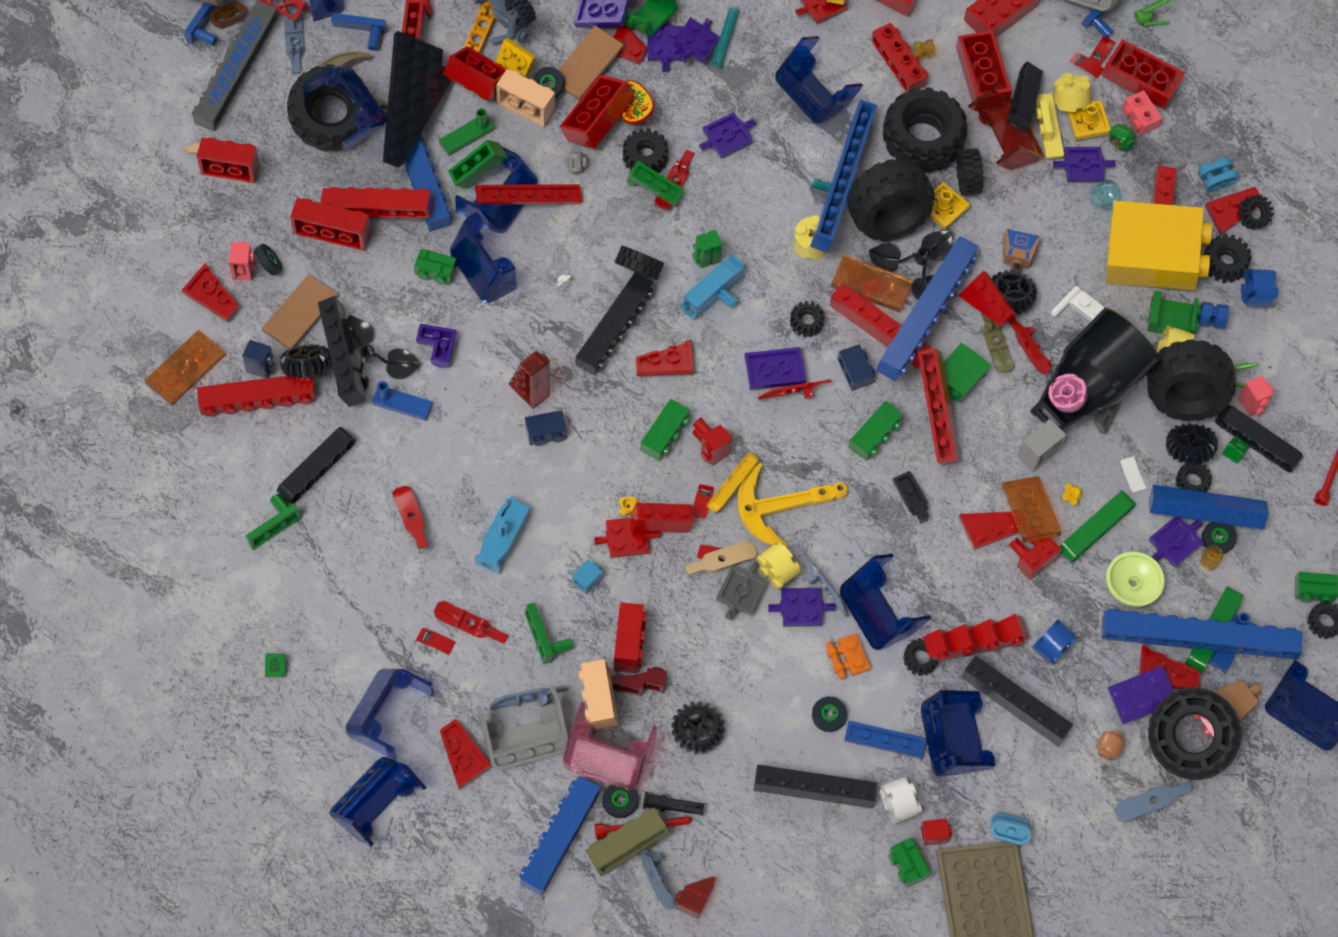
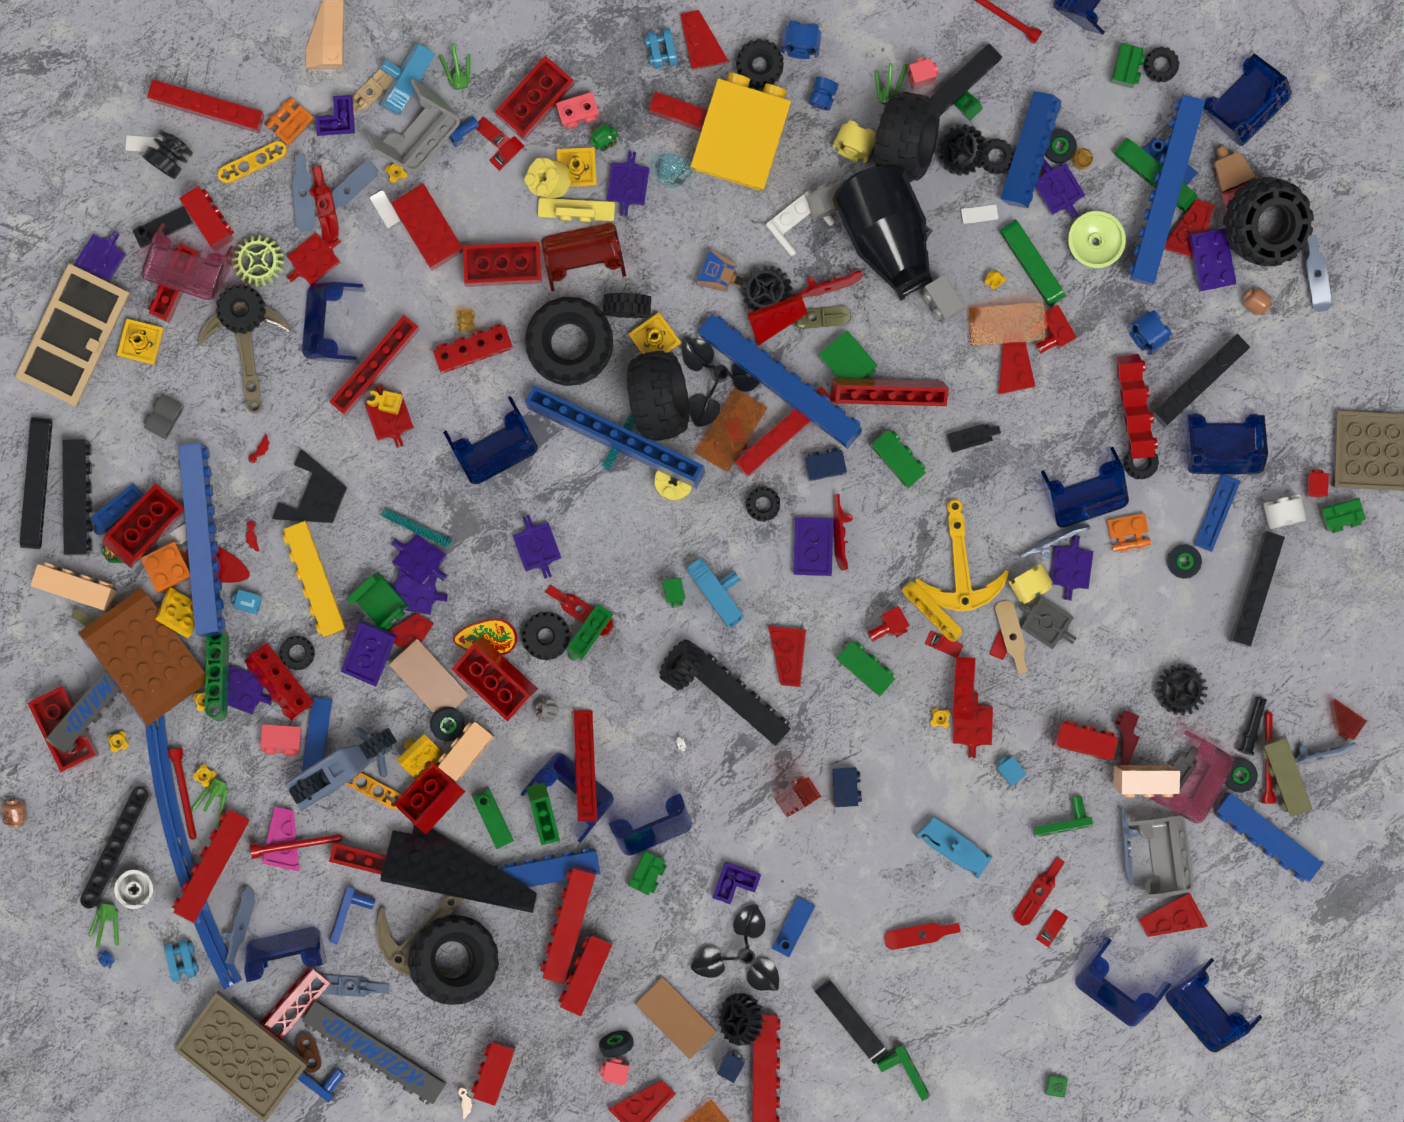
camera: 80 degrees left, 20 degrees up
clear blue windscreen [302,65,387,152] -> none
black brick [318,296,366,407] -> none
dark azure brick [991,812,1031,845] -> none
black beam [1007,61,1043,132] -> none
bright pink cylinder [1049,374,1088,413] -> none
green panel [1147,290,1201,334] -> none
black tyre [1237,195,1274,230] -> none

